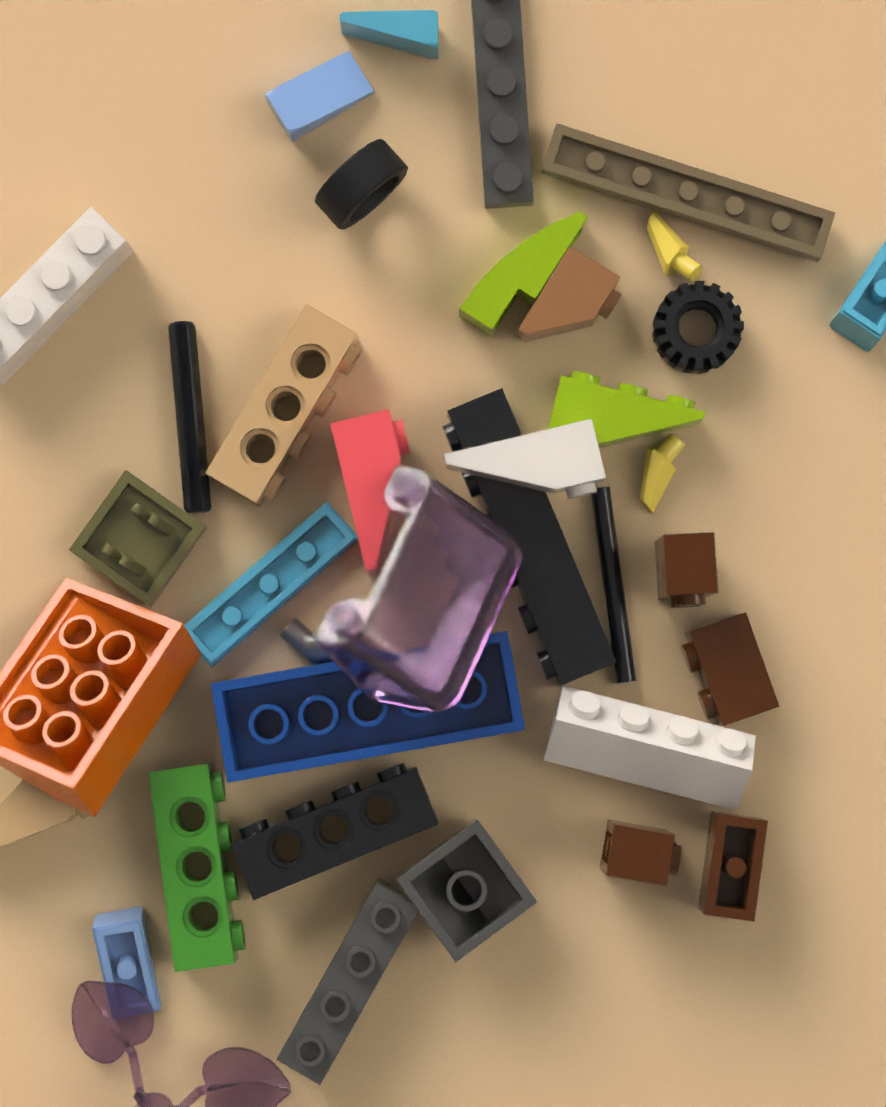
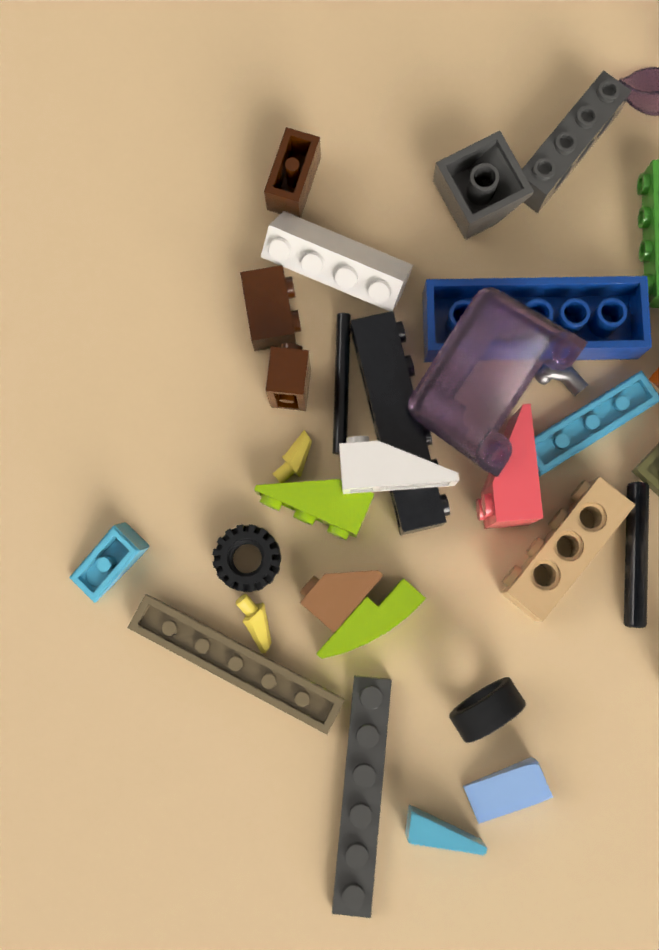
camera: 170 degrees left, 5 degrees down
black brick [231,762,439,900] -> none
reddish brown brick [600,820,682,886] -> none

